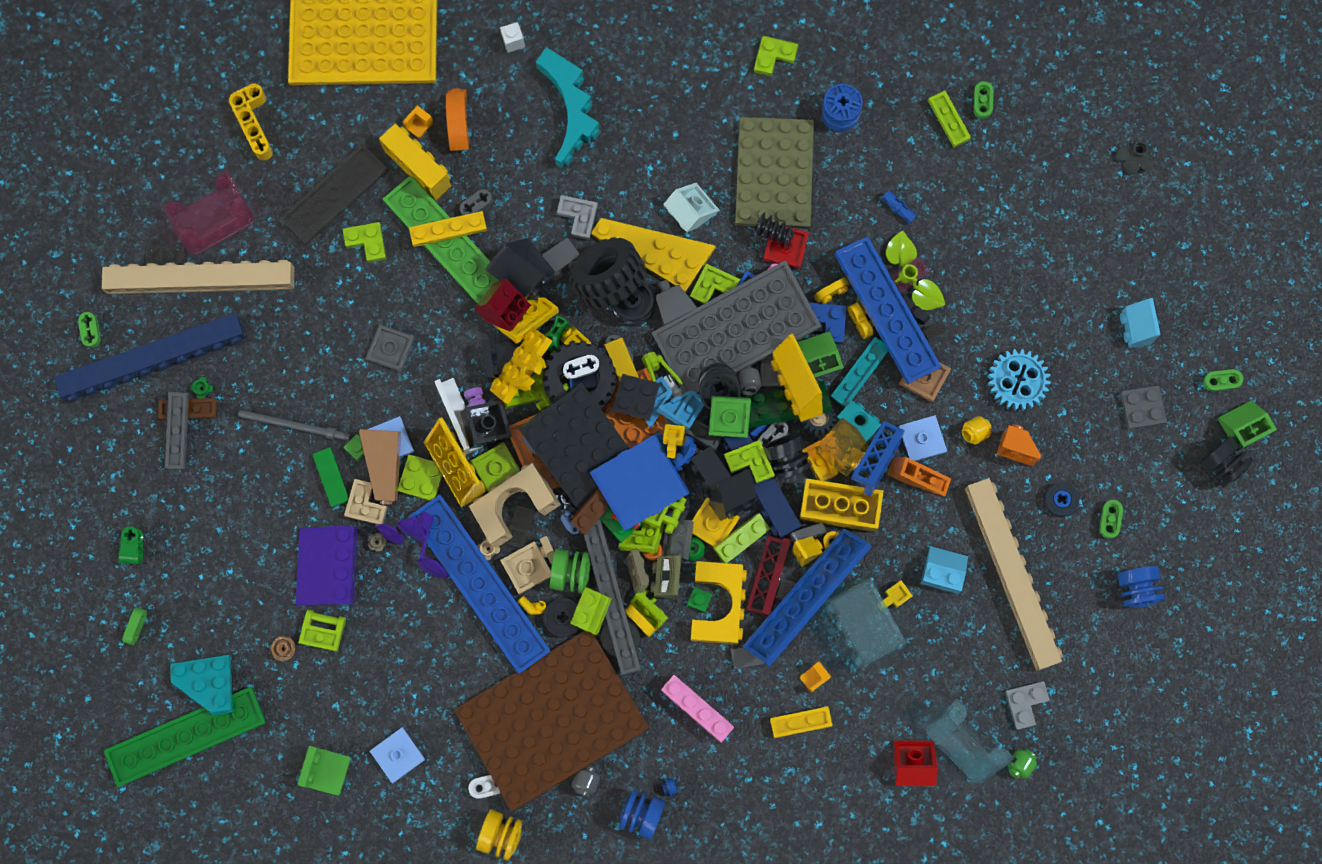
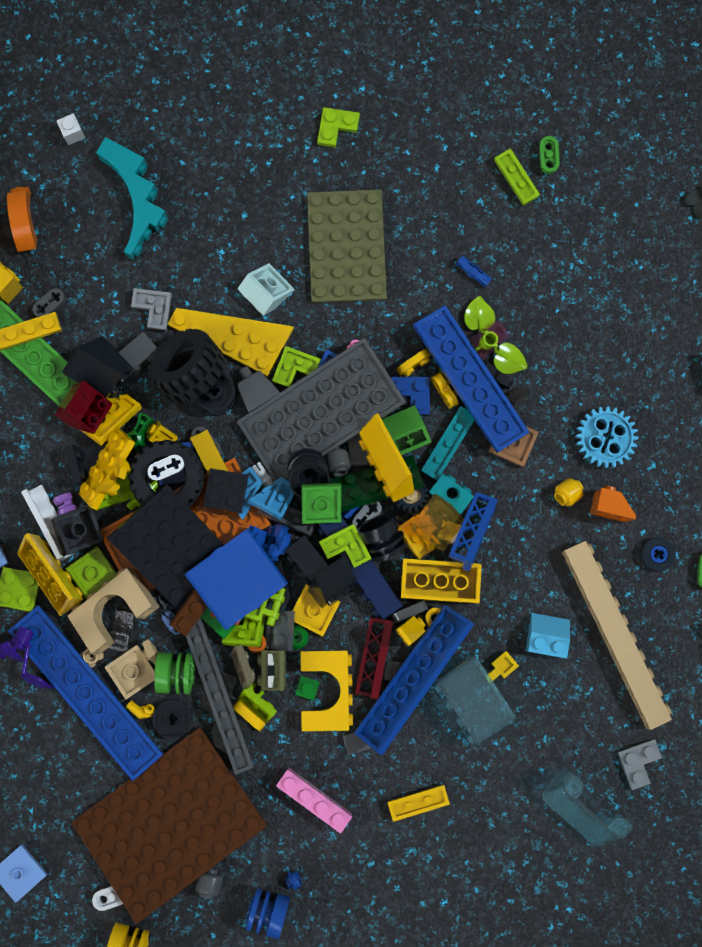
camera: 10 degrees left, 5 degrees up
lime plate [570,587,612,635] -> none
lime plant [642,352,684,385] -> none
yellow plate [663,424,685,458] -> none
lime plate [713,513,770,563] -> none
black piece [754,212,796,248] -> none
red plate [764,227,809,269] -> none
light orange panel [800,662,831,693] -> none
blue wheel [821,84,863,132] -> none
orange slope [887,457,951,497] -> none
red slope [894,740,938,786] -> none
light blue plate [898,415,947,461] -> none
bright green head [1007,748,1037,779] -> none

